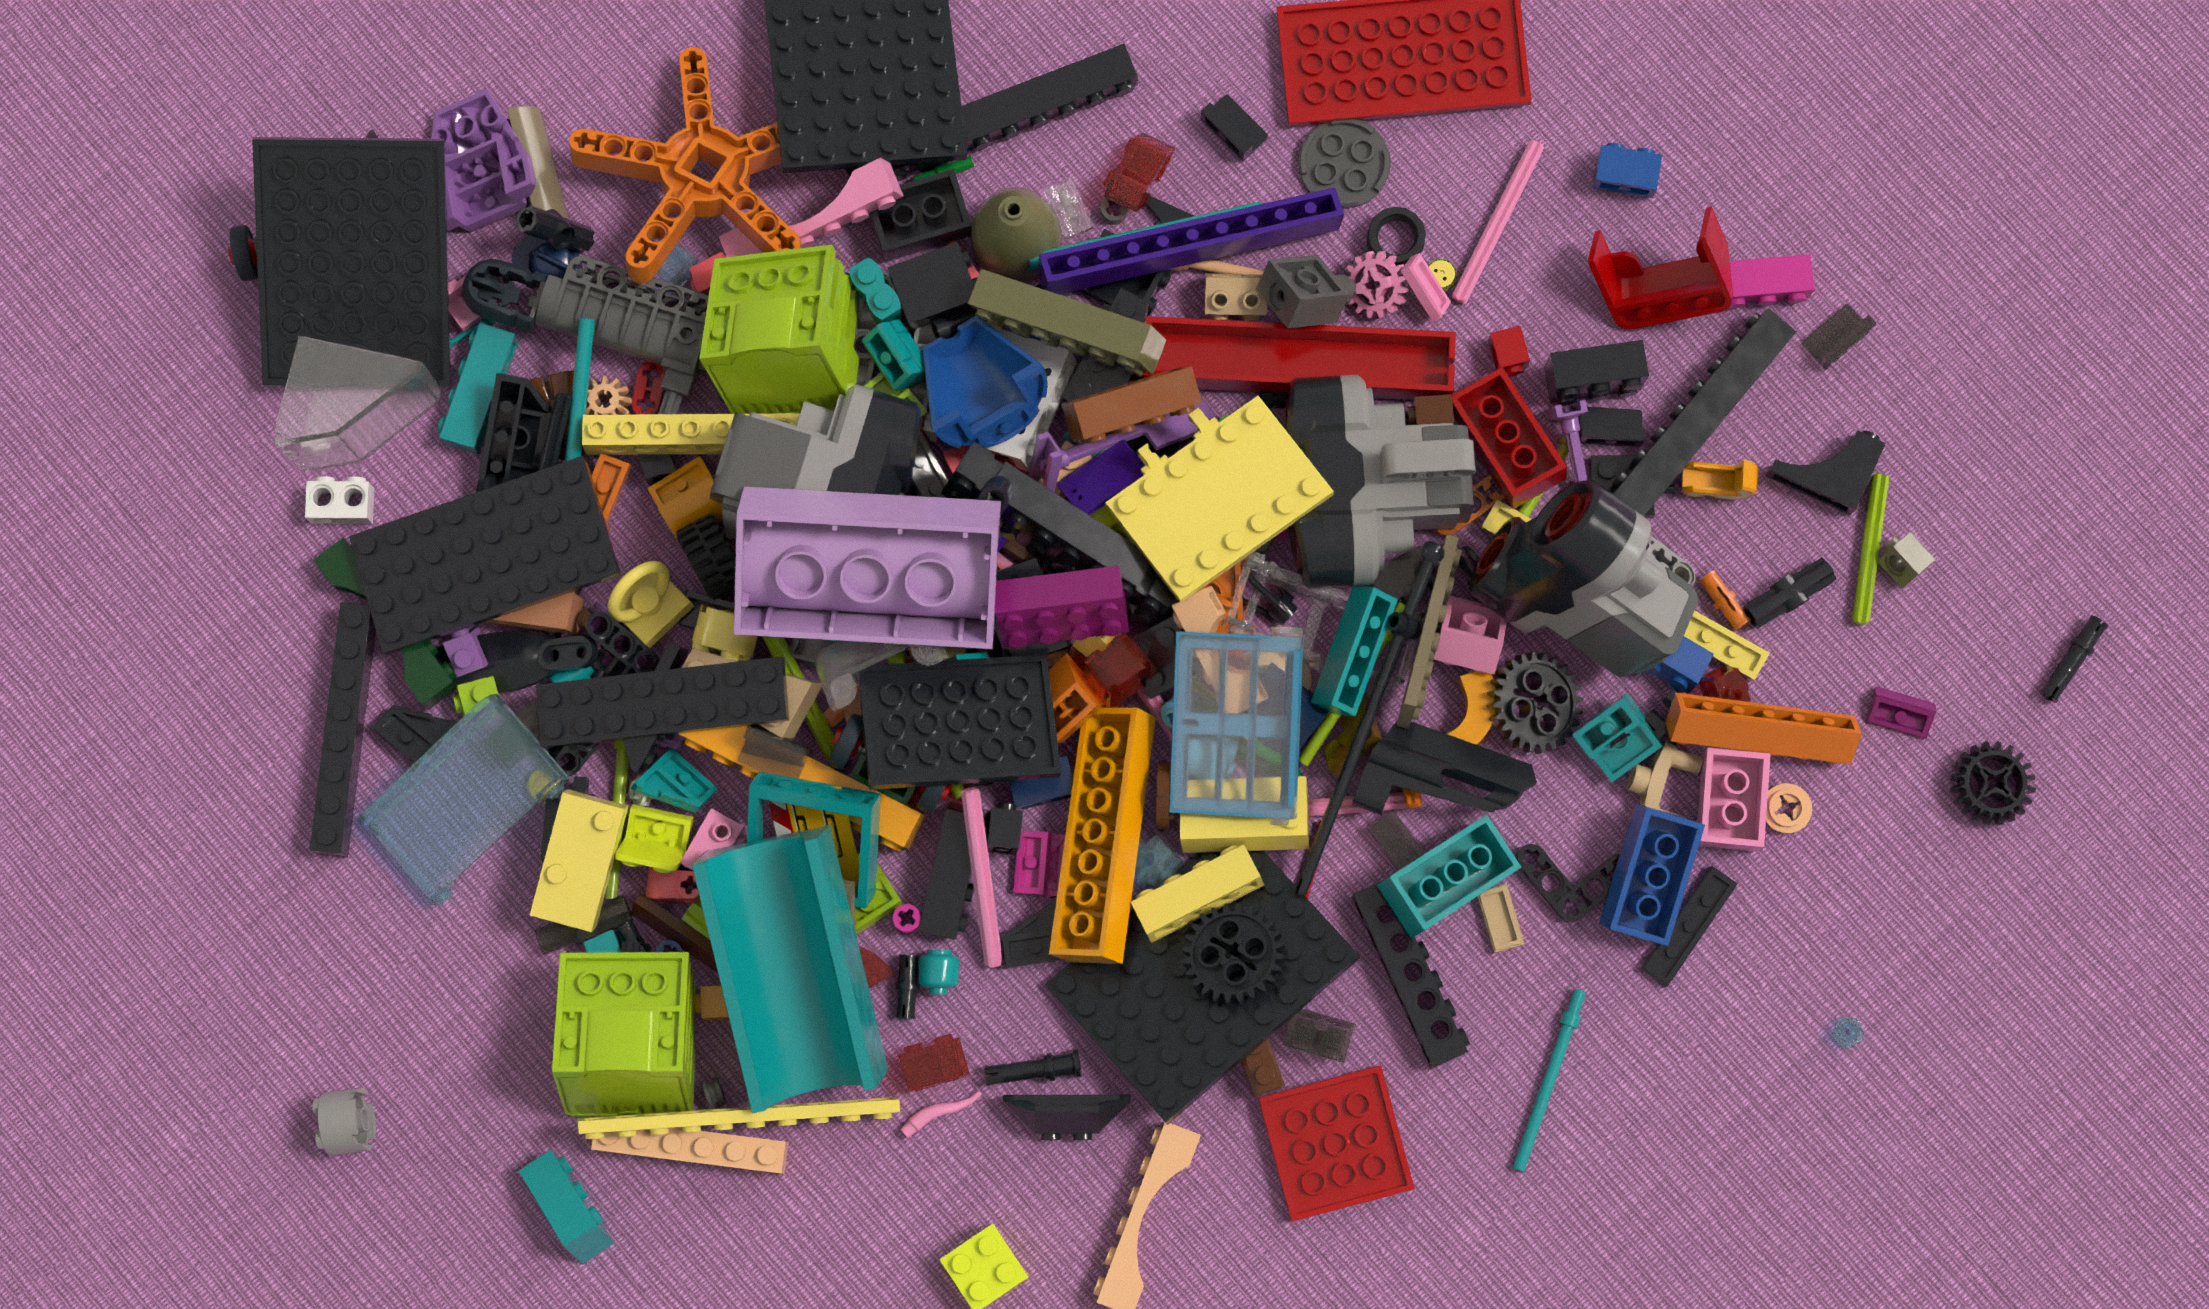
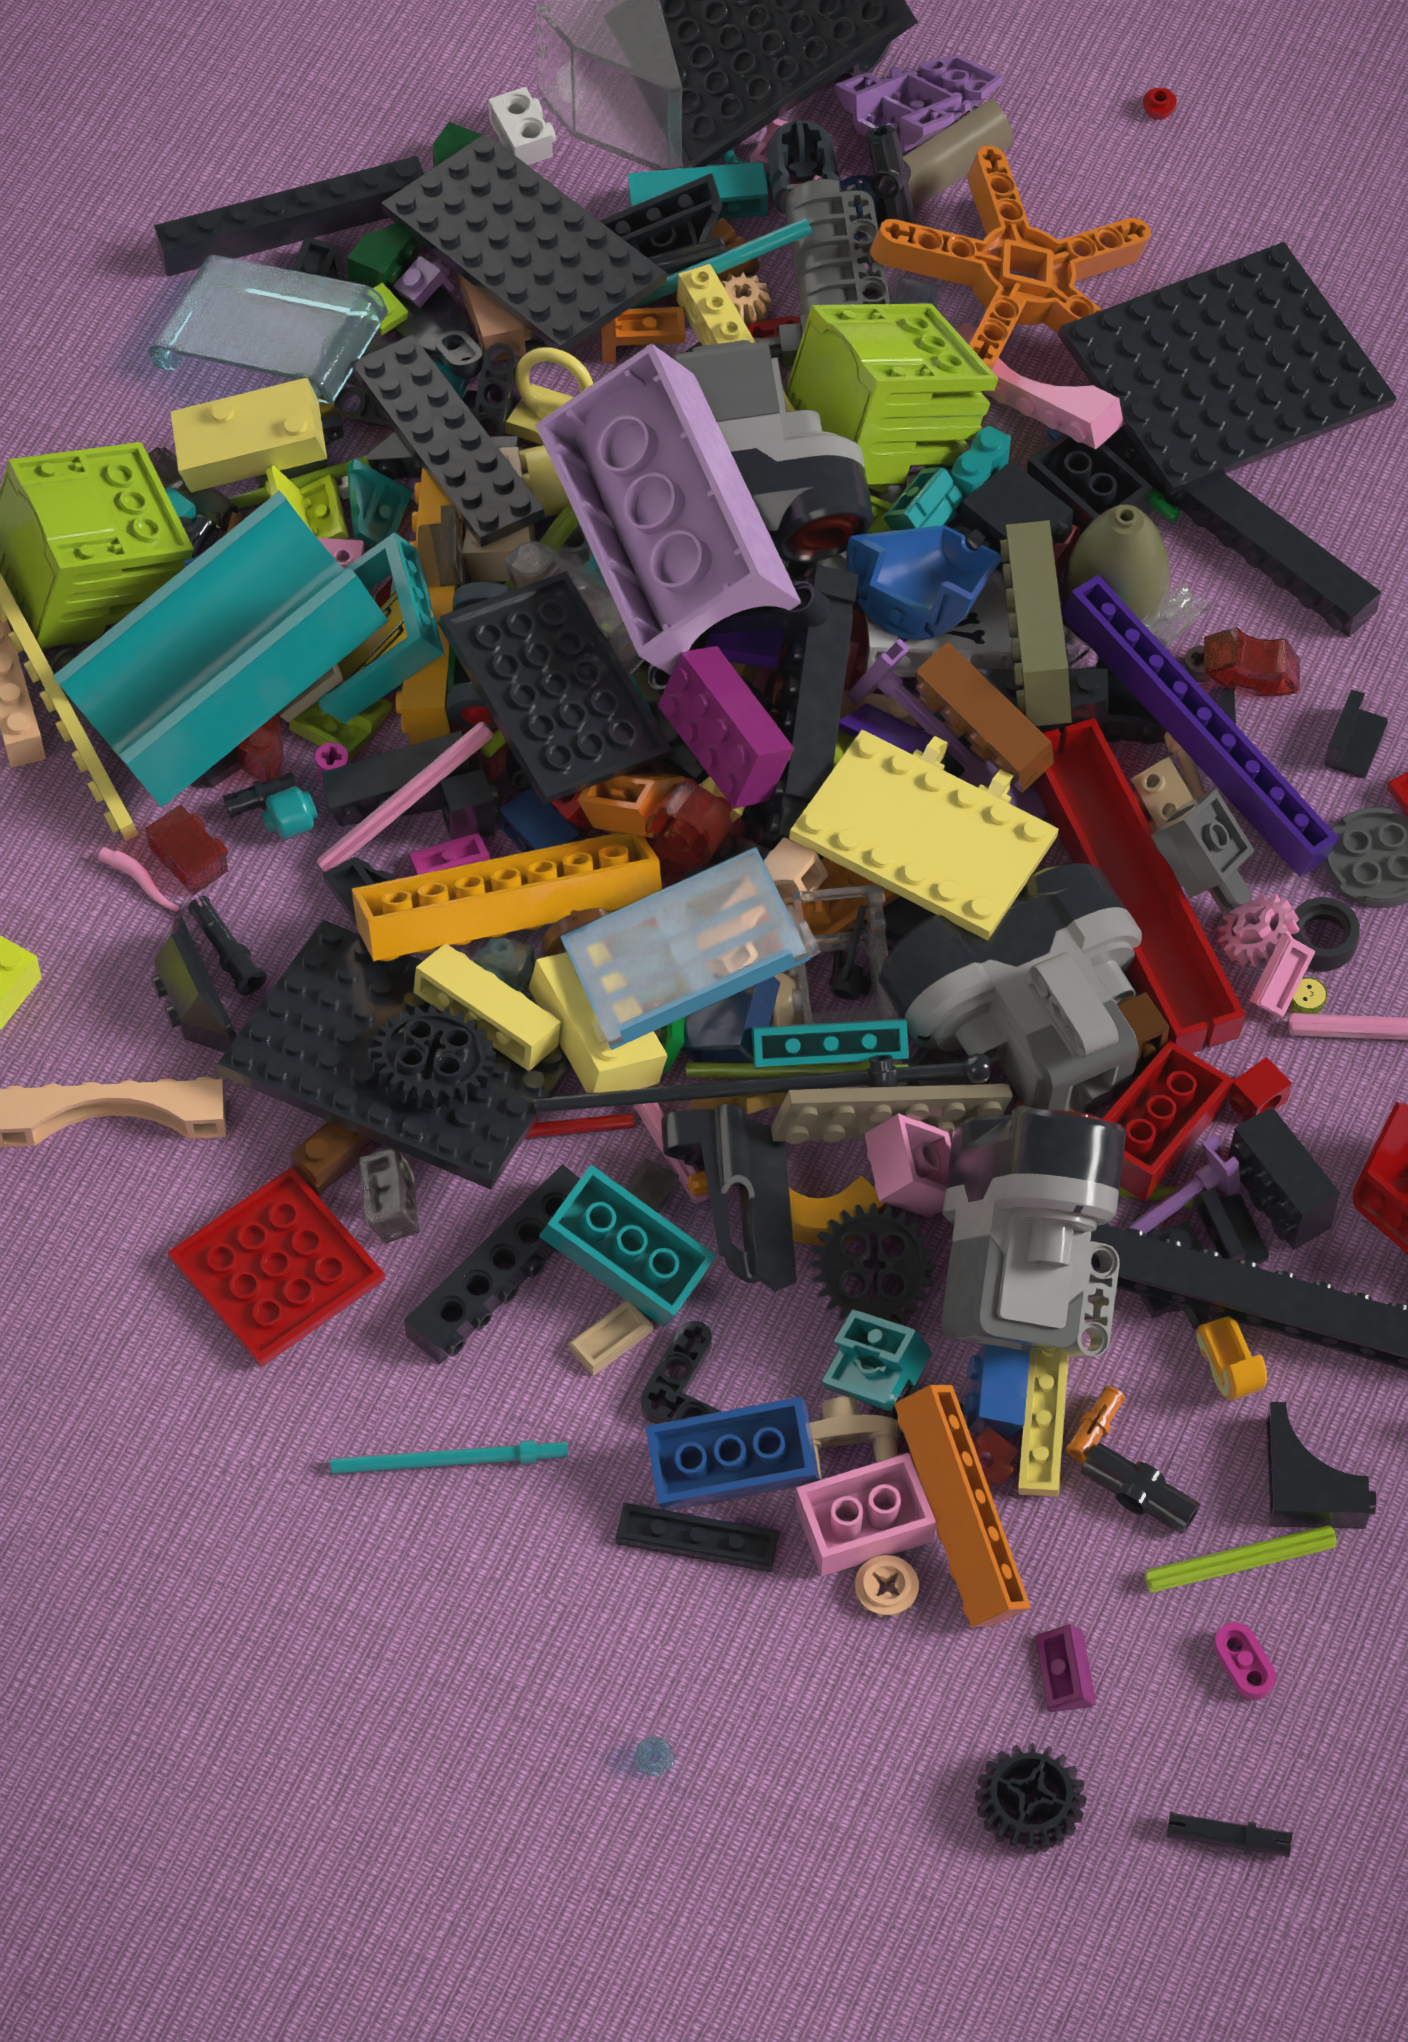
camera: 65 degrees right, 20 degrees down
olive brick [1877,532,1936,589] -> none
none -> dark pink plate [1214,1622,1276,1700]

